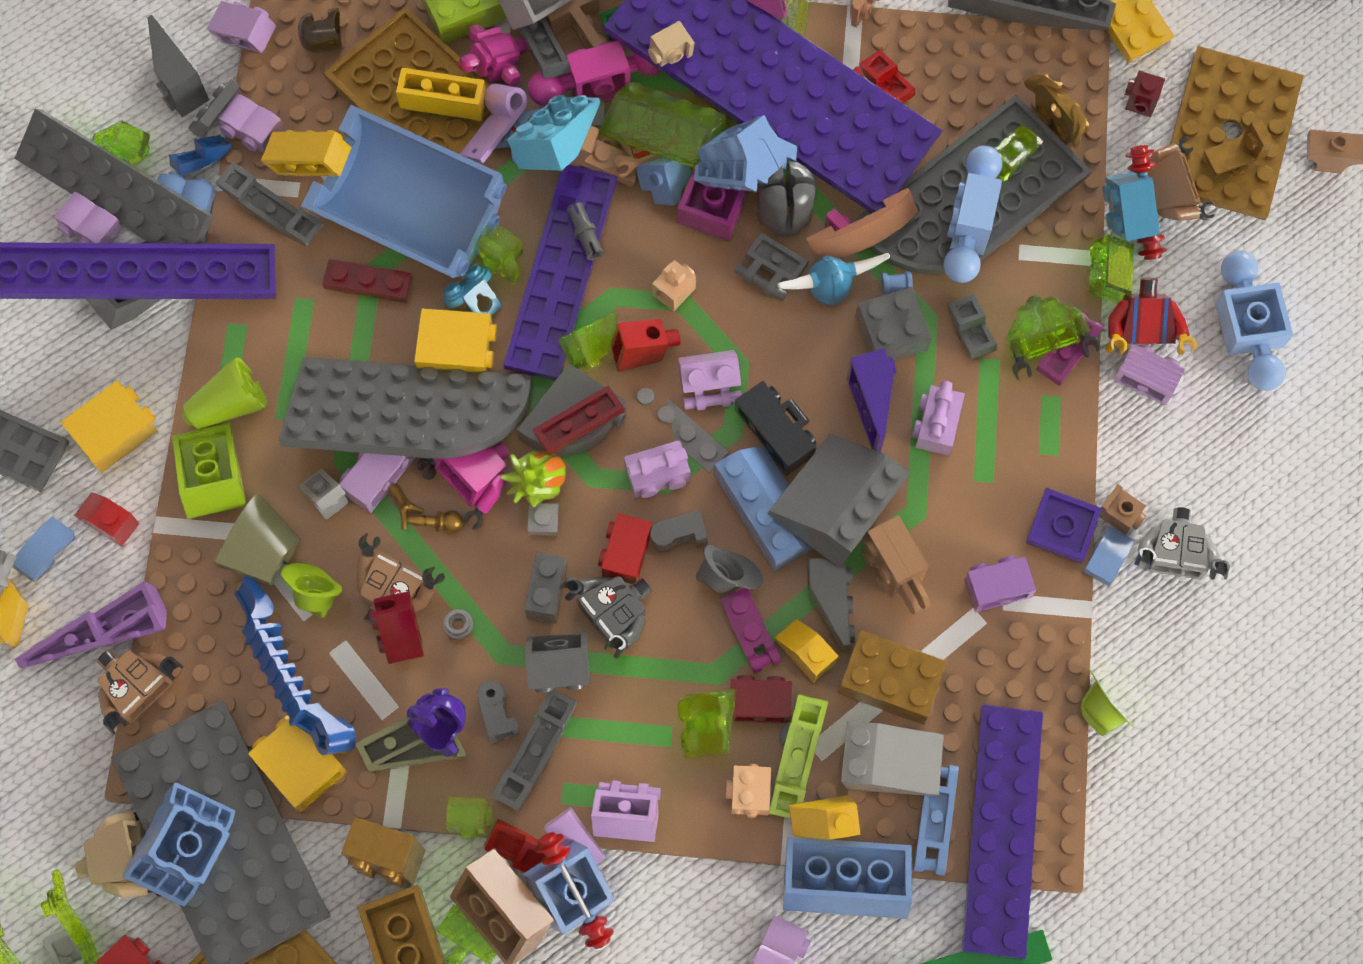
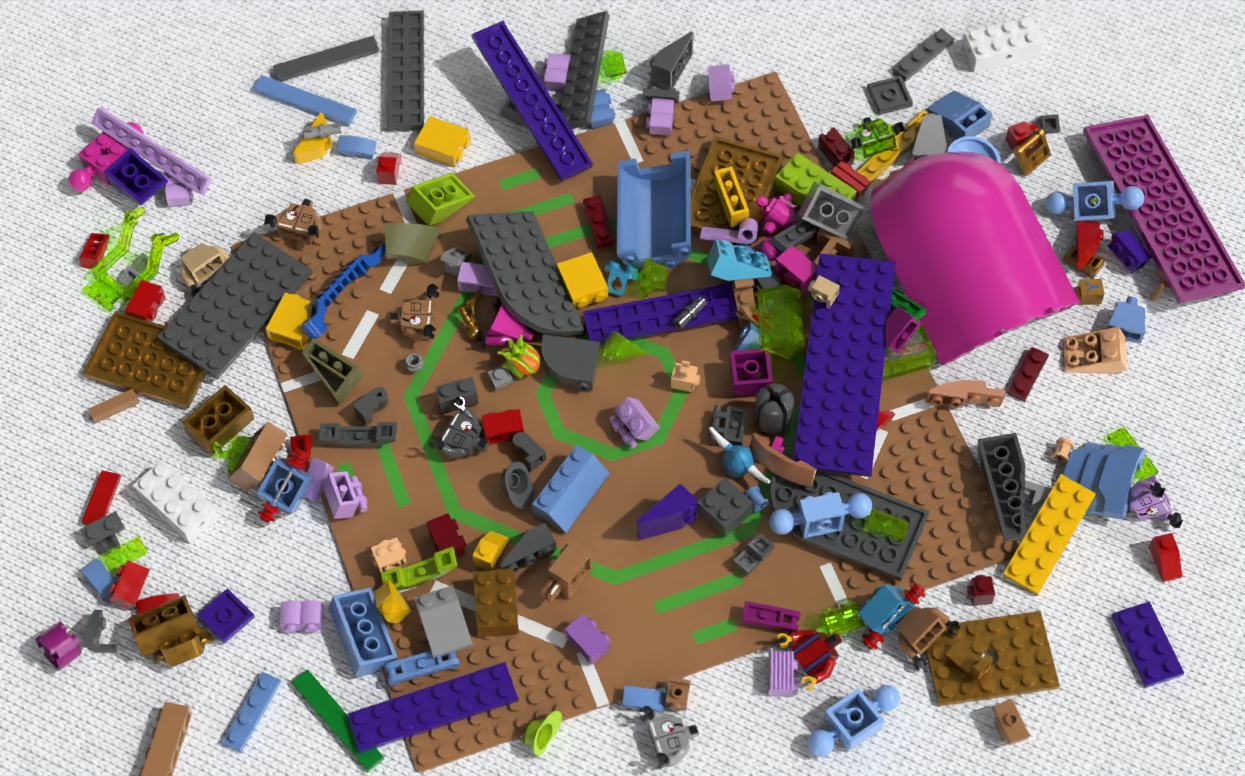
camera: 65 degrees right, 10 degrees down
medium lavender wedge [15,581,167,668] -> none
medium blue slope [123,782,235,907] -> none
blue slope [169,135,231,175] -> none
lime cone [181,357,267,429] -> none
dark grey slope [215,162,324,246] -> none
yellow brick [261,130,352,176] -> none
lime piece [281,563,342,618] -> none
dark brown helmet [298,8,342,53] -> none
pearl gold brick [341,817,426,888] -> none
dark red brick [370,591,424,664] -> none
dark purple helmet [407,688,466,757] -> none
clear neon green brick [446,796,493,839] -> none
dark grey brick [525,632,590,693] -> none
dark red plate [533,385,624,456] -> none
red torso [610,319,681,372] -> none
lavender brick [624,440,691,498] -> none
light grey plate [637,388,729,472] -> none
clear neon green slope [677,689,737,757] -> none
medium blue slope [694,115,797,192] -> none
magenta plate [720,588,782,674] -> none
black piece [734,381,816,475] -> none
dark grey slope [767,434,911,568] -> none
red slope [859,50,915,103] -> none
lavender brick [912,381,965,456] -> none
clear neon green torso [1007,295,1100,381] -> none
pearl gold piece [1024,74,1089,149] -> none
dark purple plate [1026,488,1102,564] -> none

